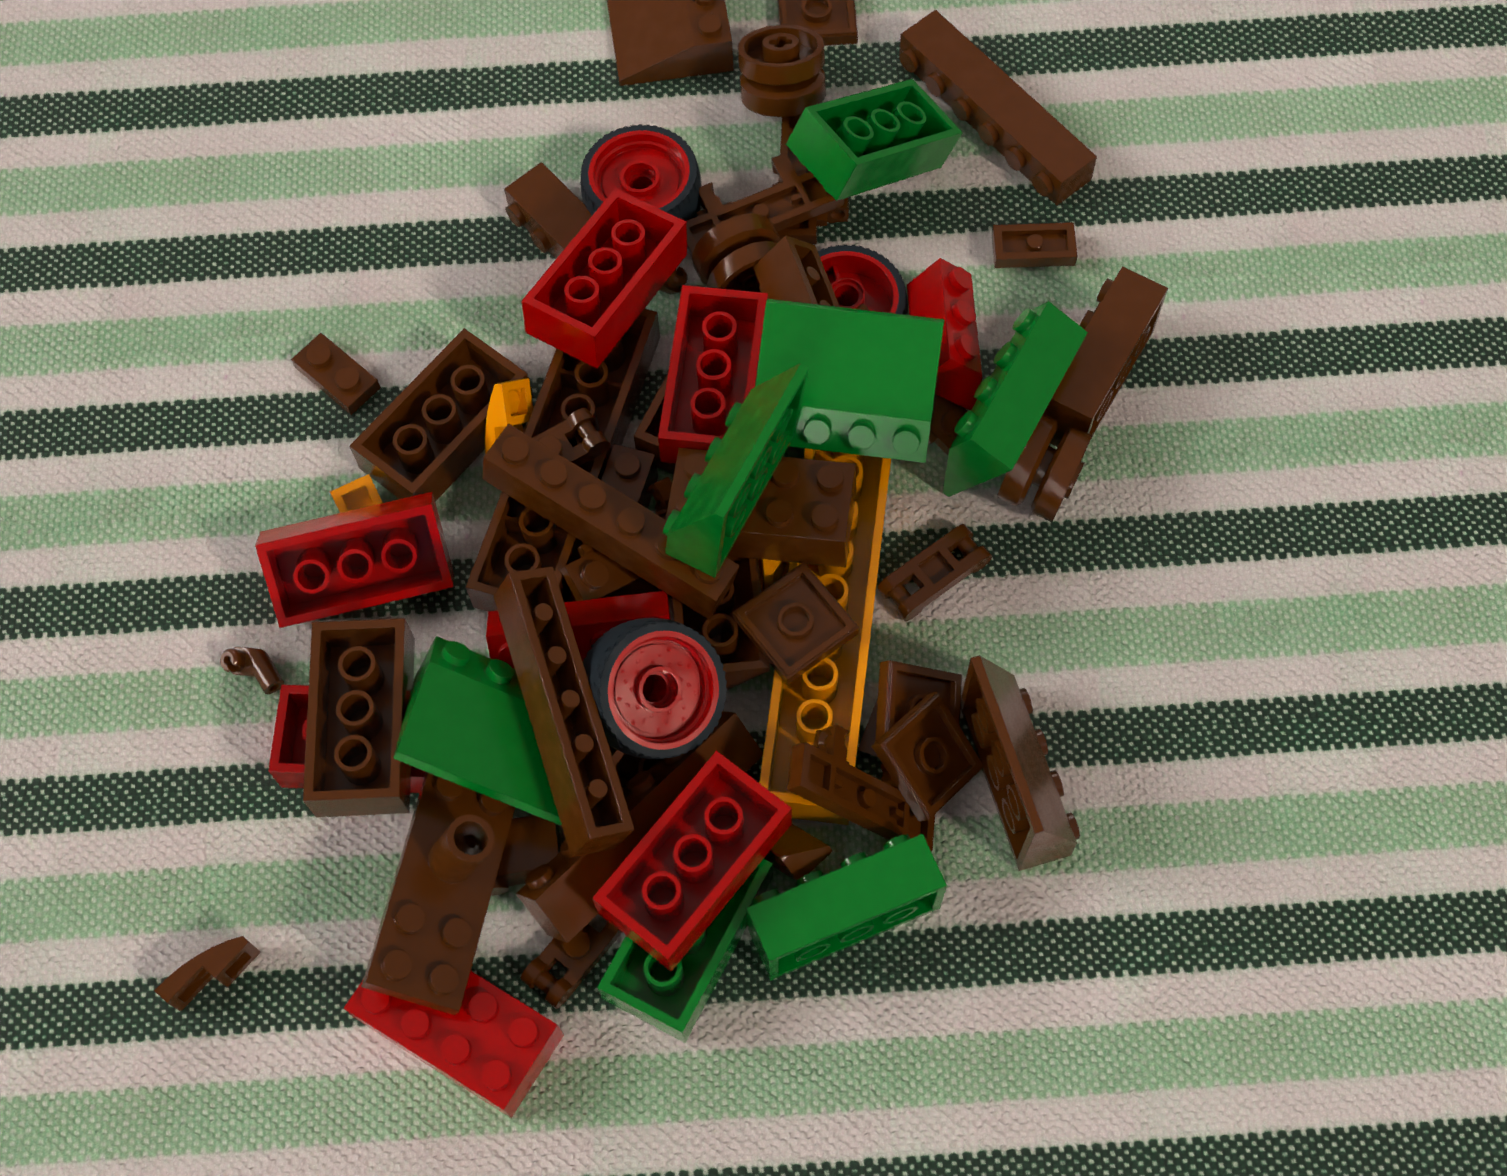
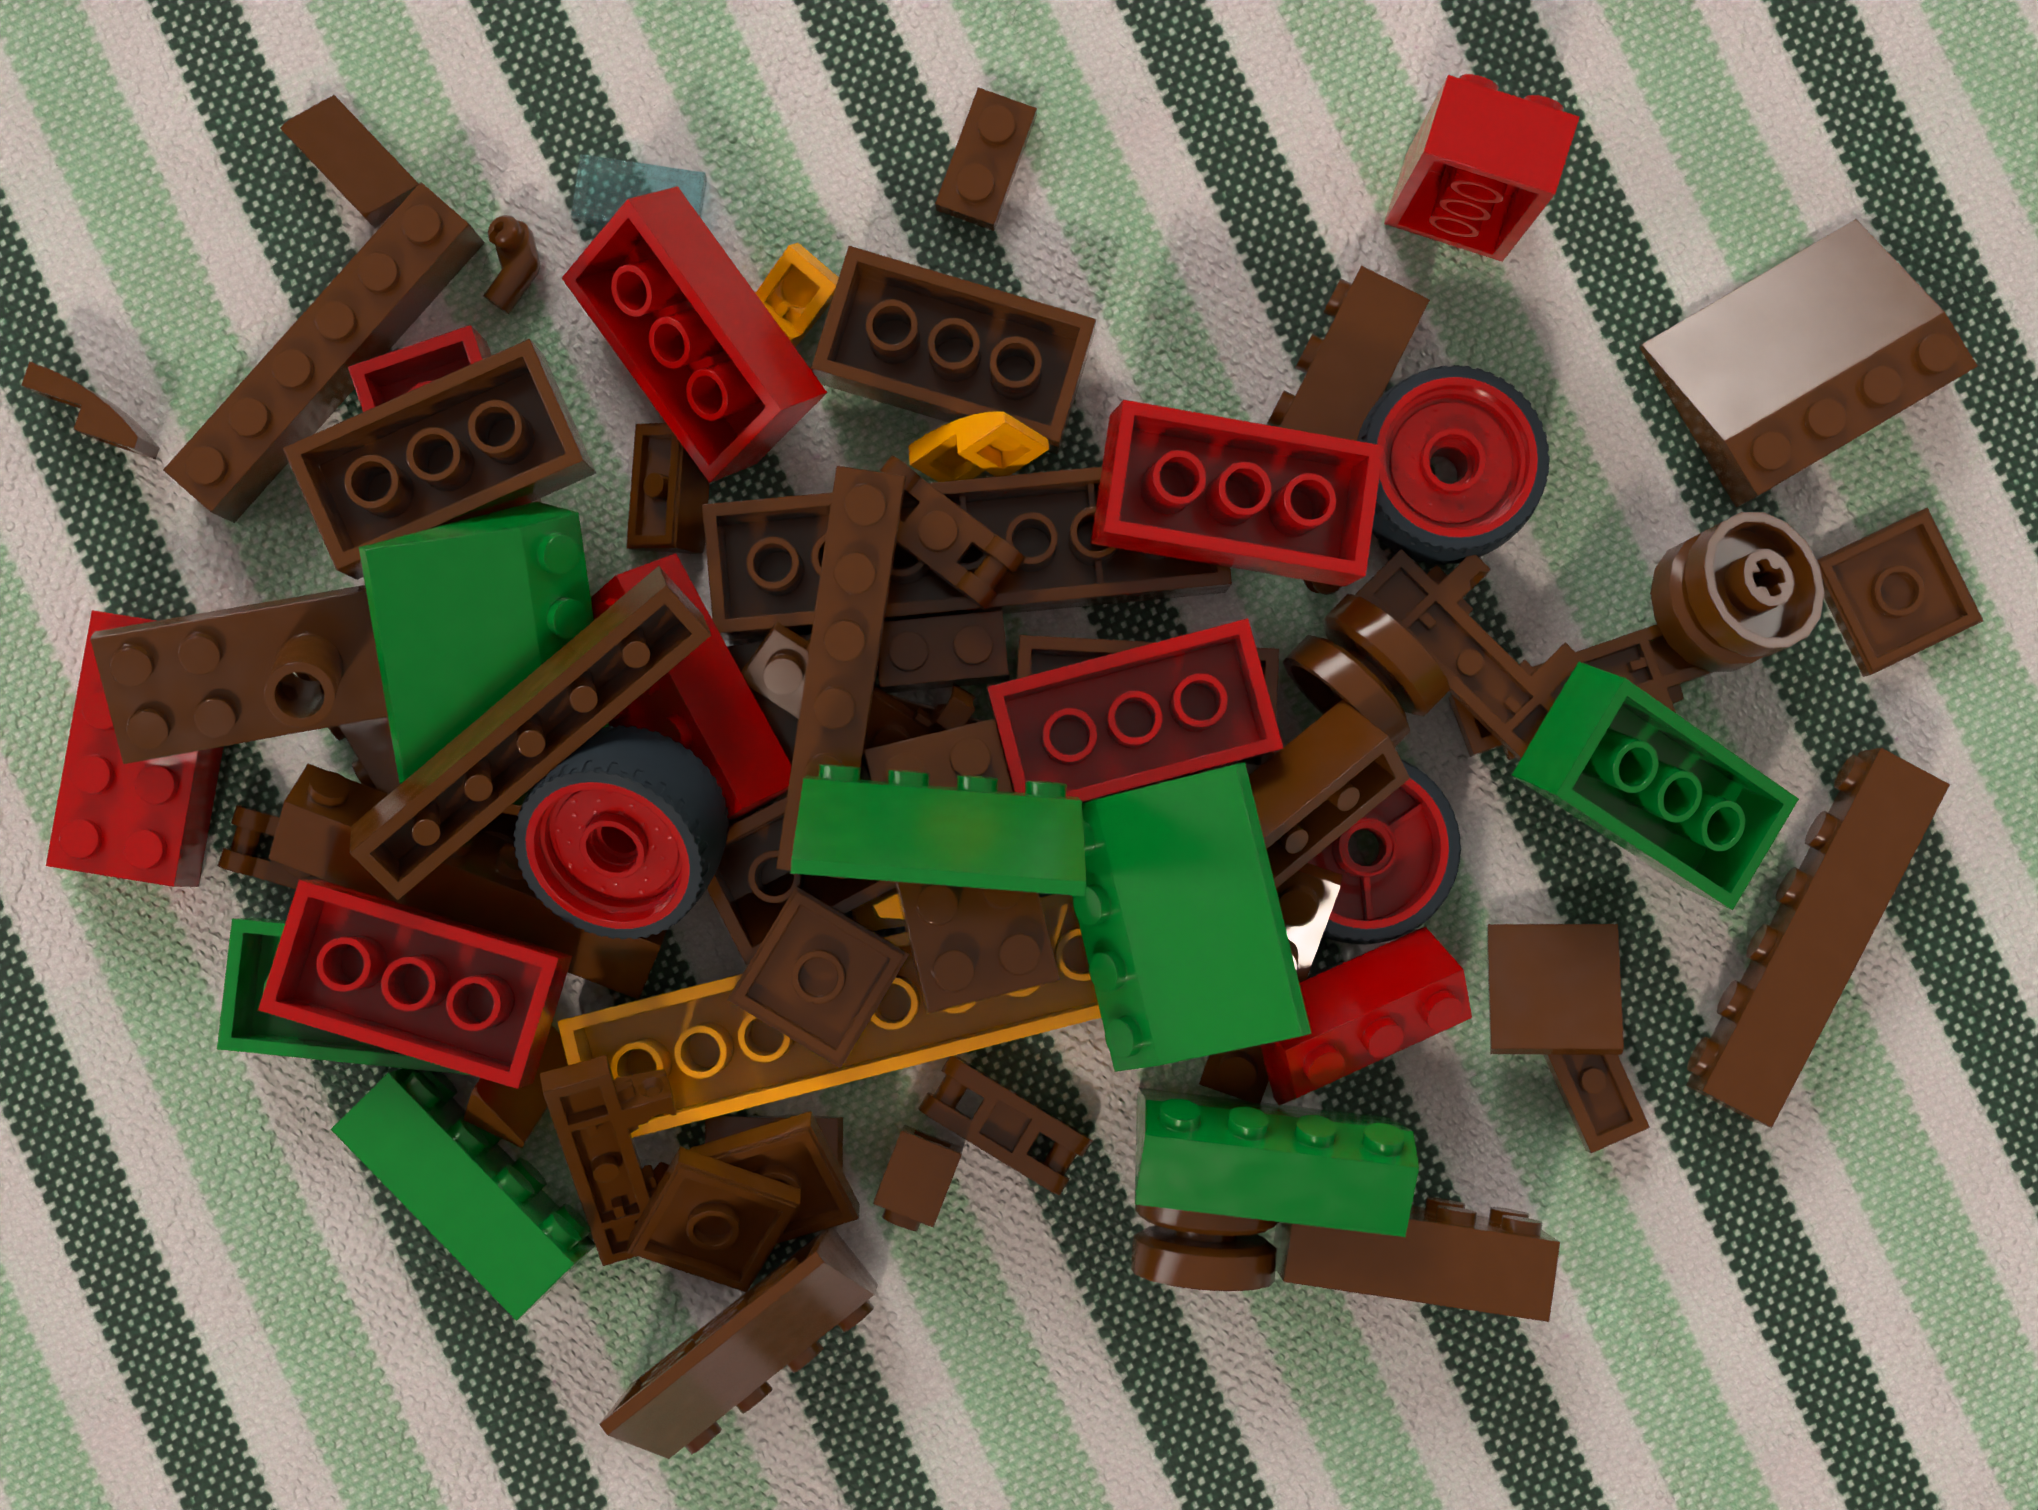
camera: 65 degrees right, 20 degrees up
none -> reddish brown brick [163,182,485,523]
none -> reddish brown slope [280,95,419,229]
none -> clear light blue tile [571,154,707,226]
none -> reddish brown slope [626,423,710,554]
none -> reddish brown brick [873,1125,963,1231]
none -> red brick [1384,74,1579,262]
none -> reddish brown tile [1487,924,1624,1055]

